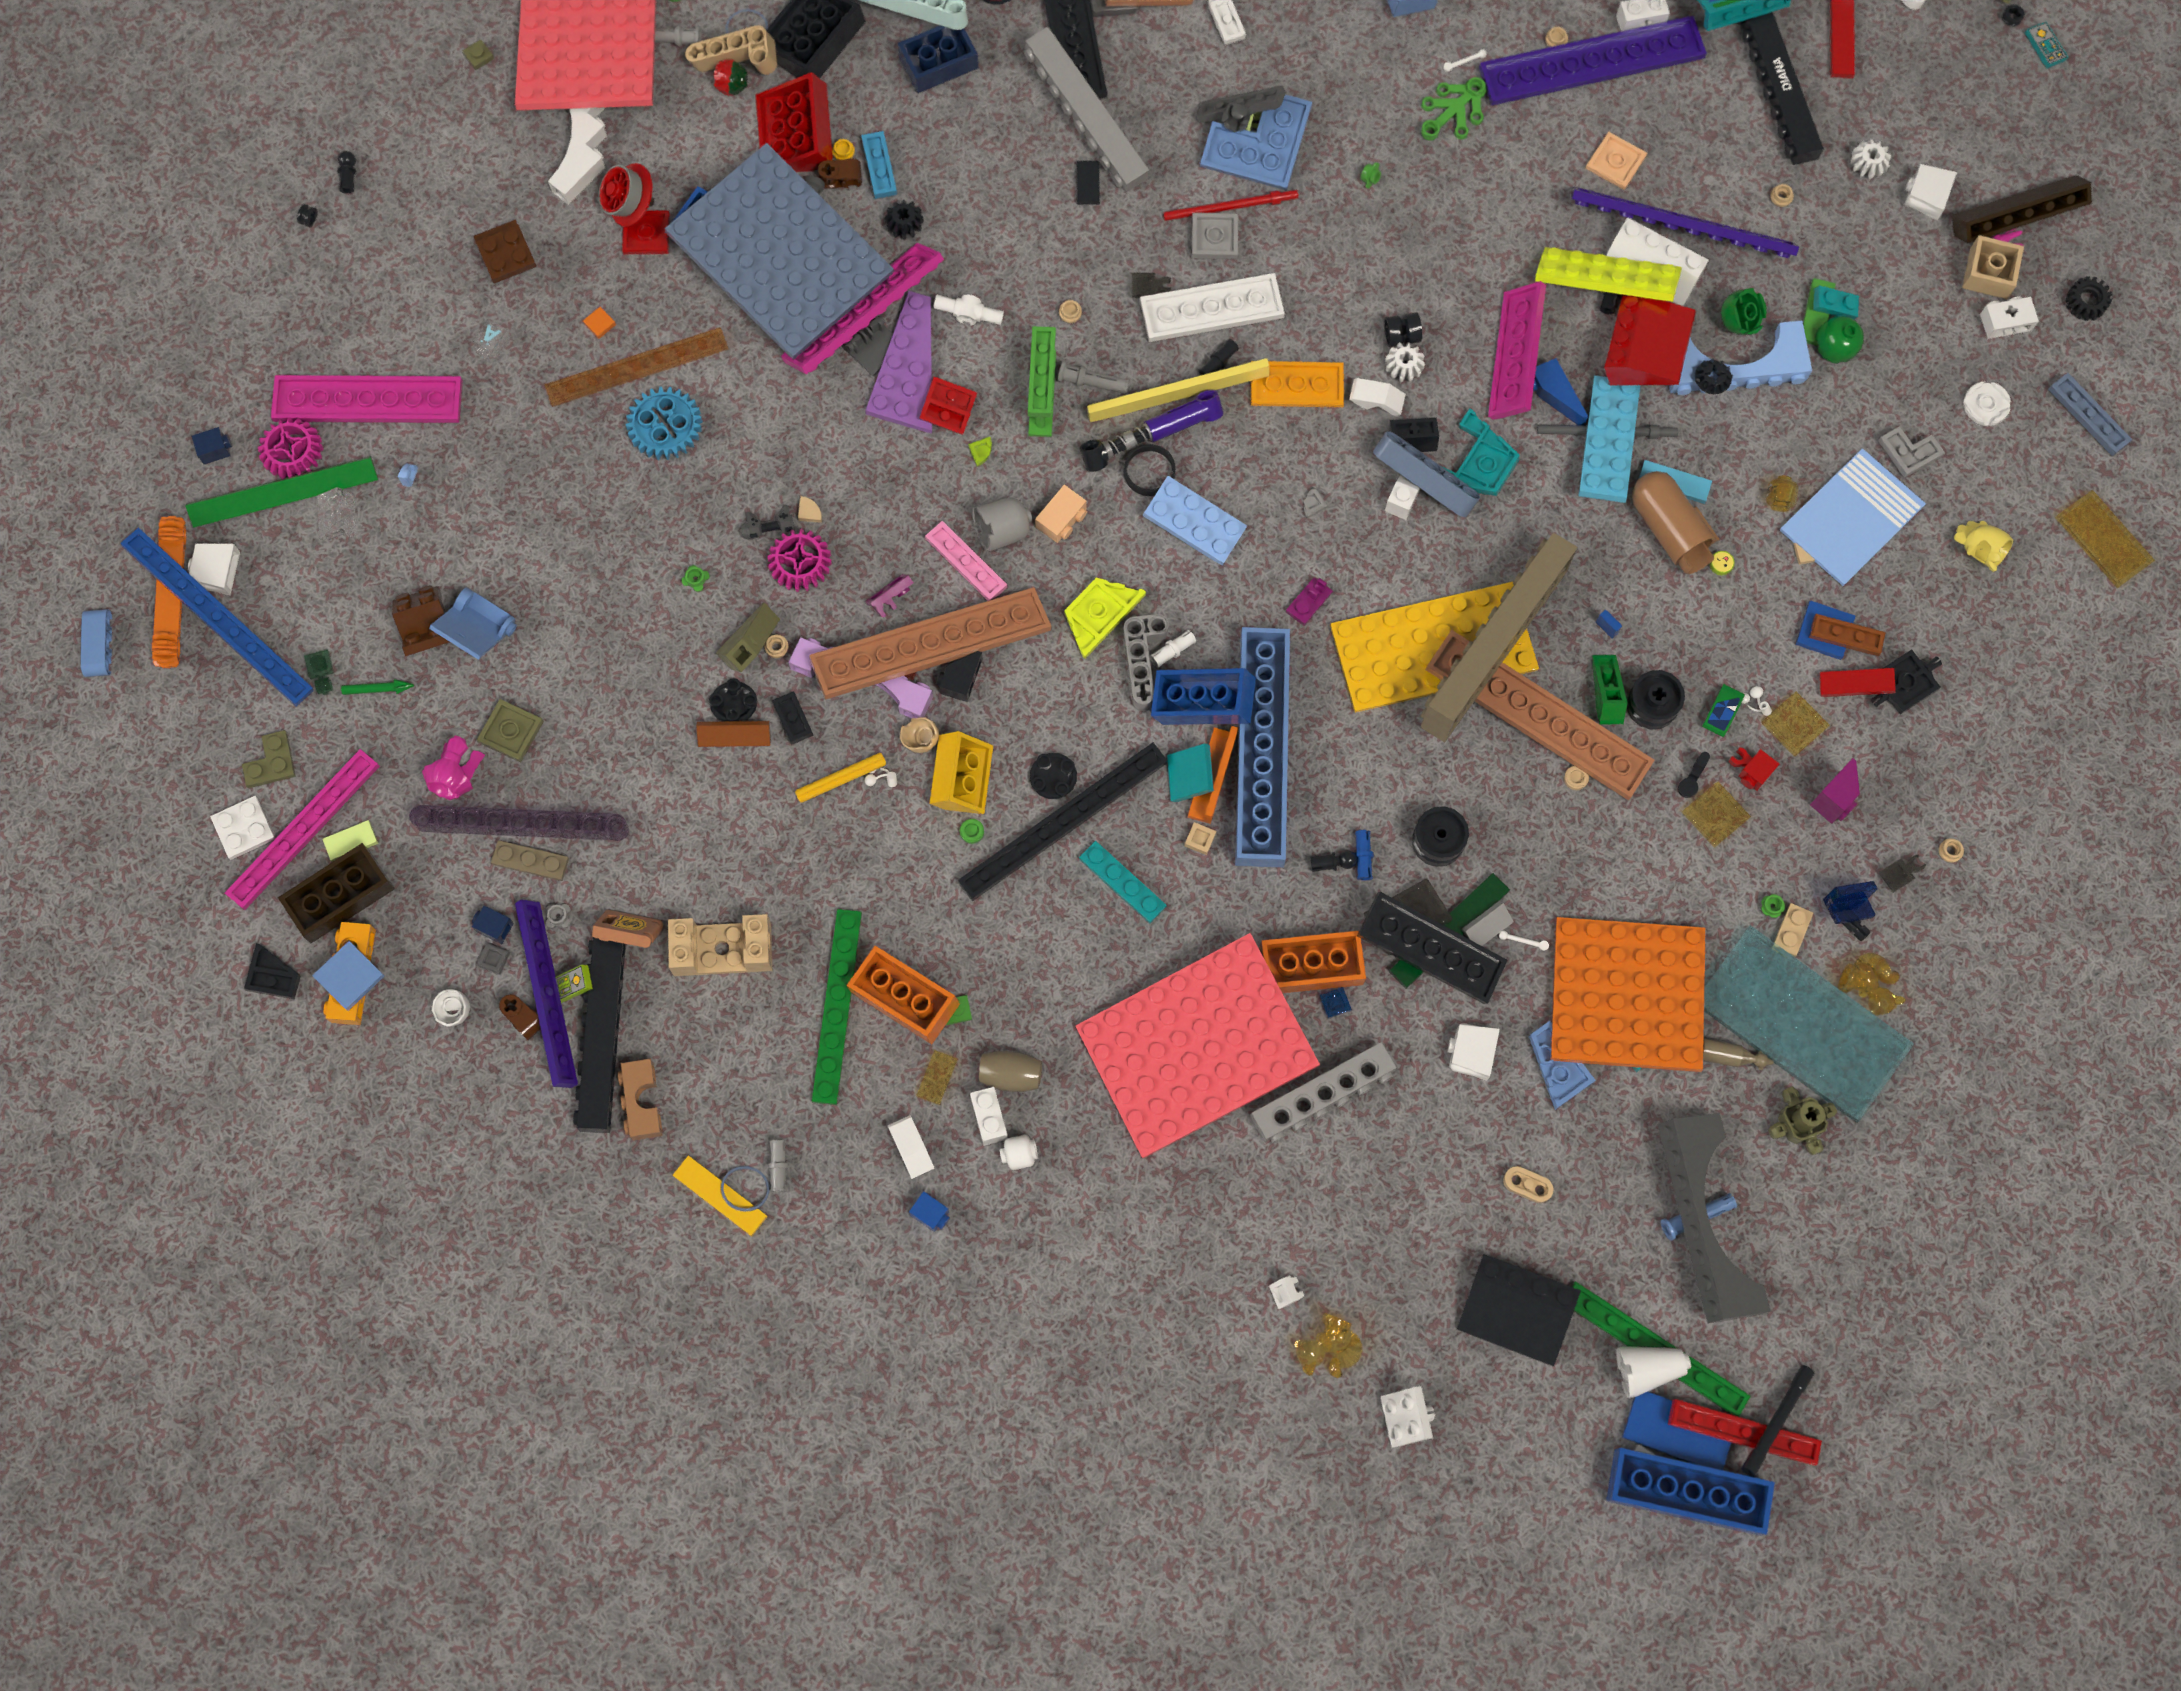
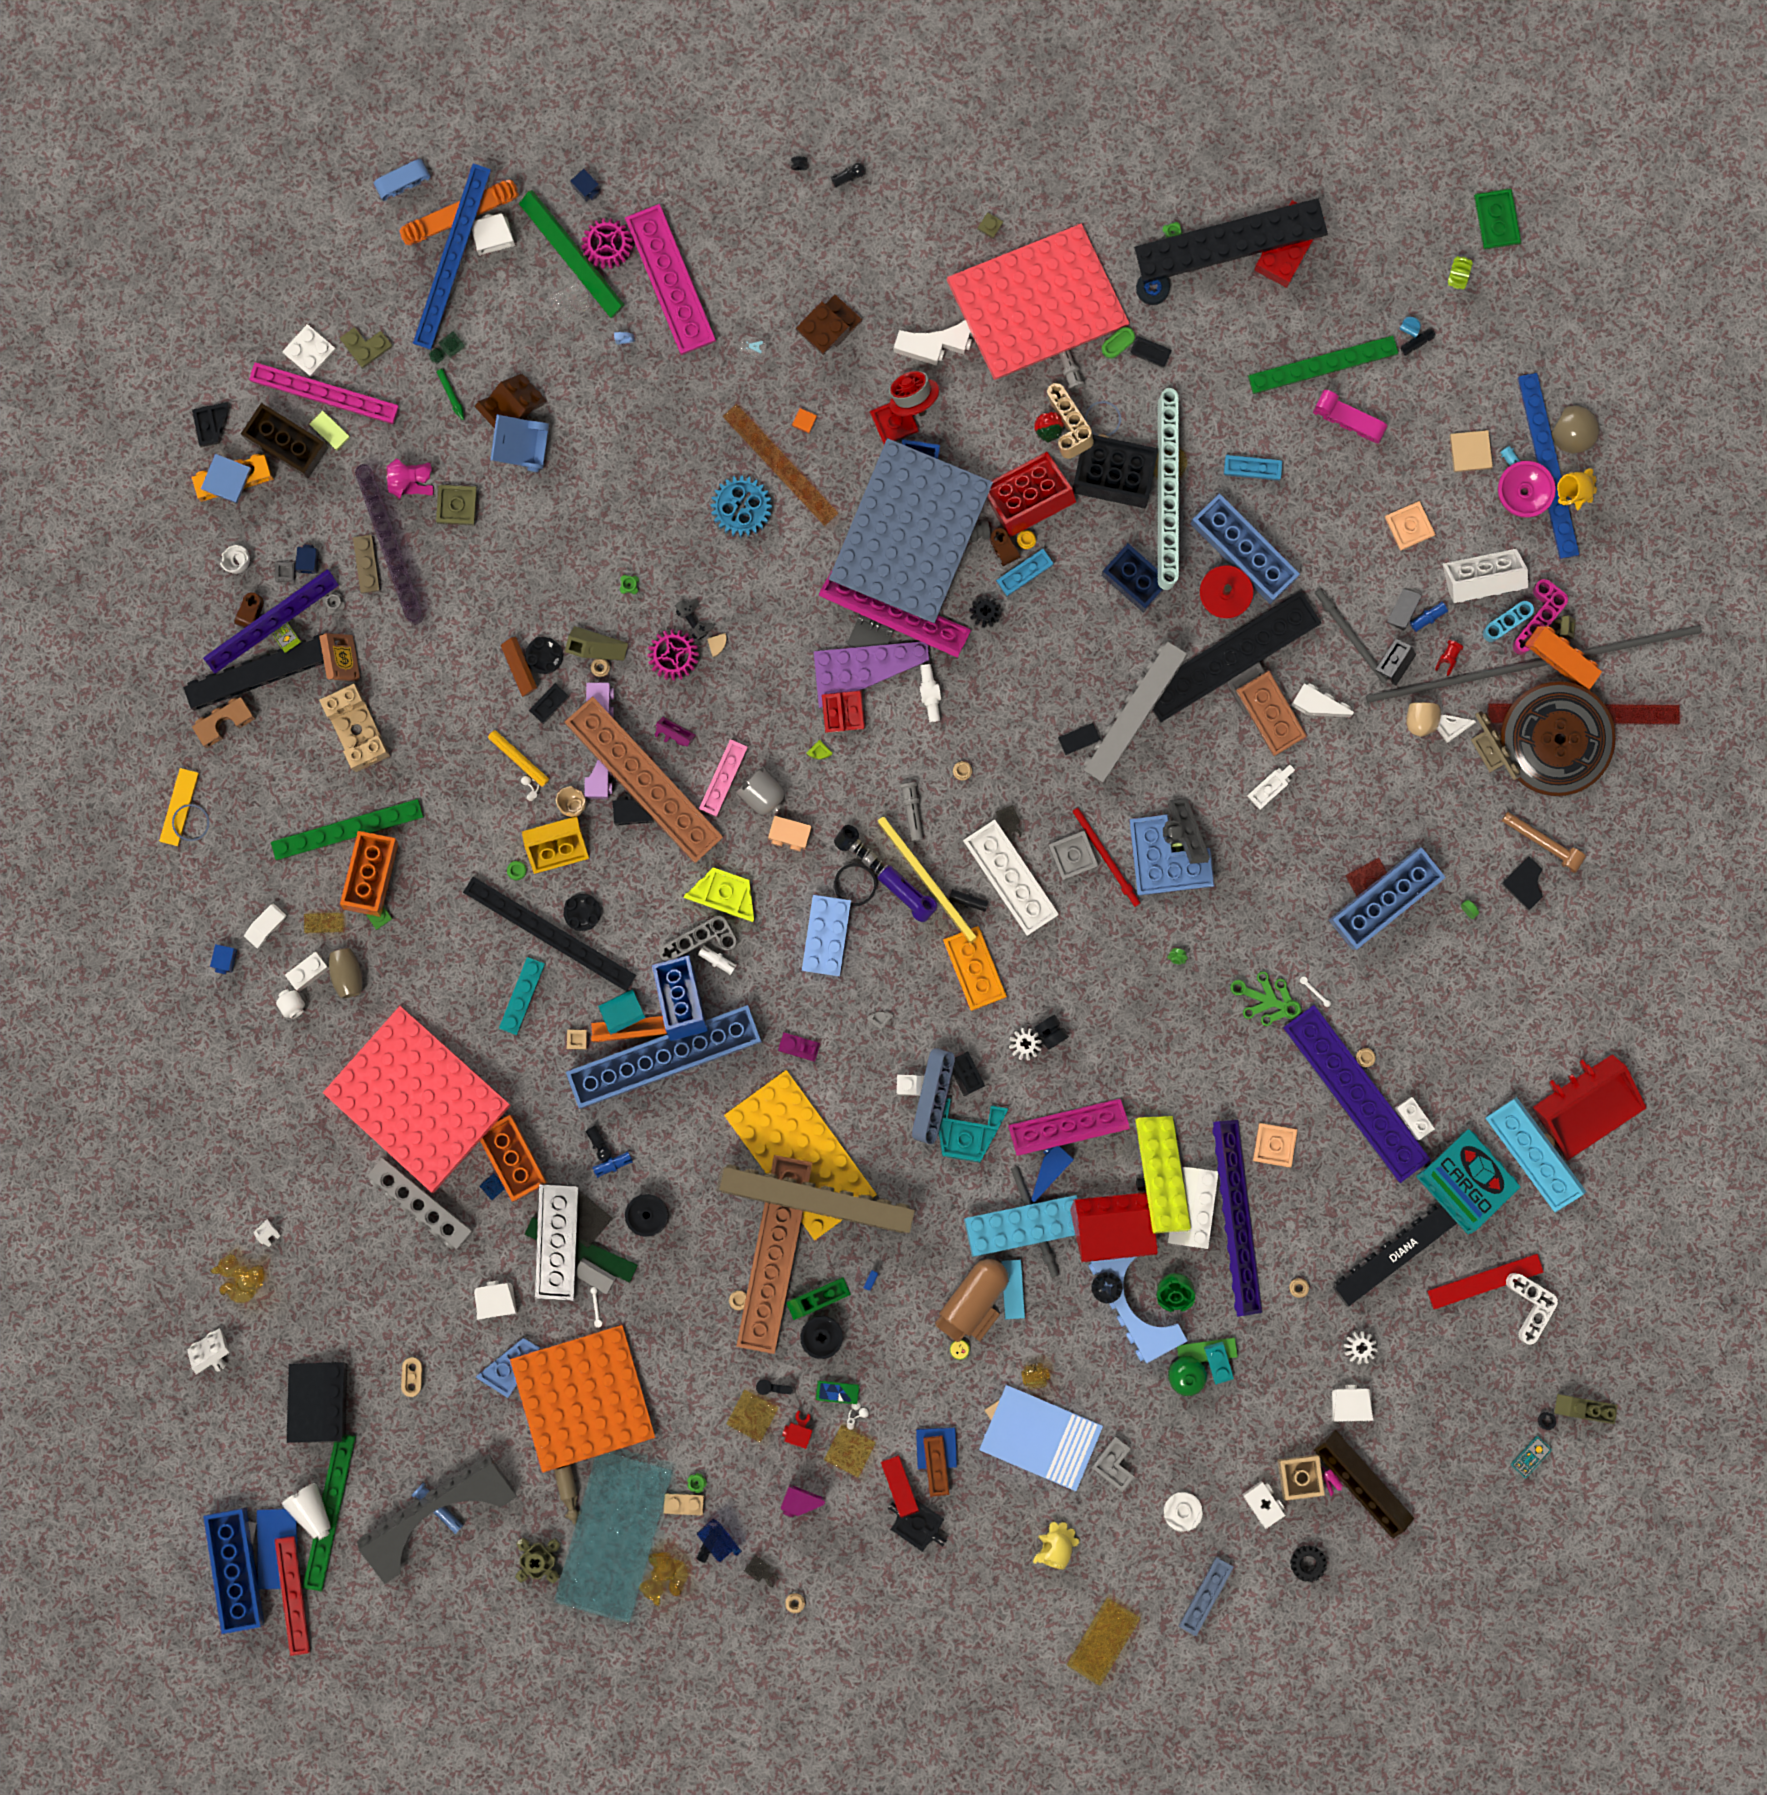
camera: 70 degrees right, 10 degrees up
light grey pin [768,1140,788,1192] -> none
bright green fence [1028,326,1056,437] -> none
white slope [1349,378,1406,416] -> none
black piece [1741,1365,1815,1477] -> none

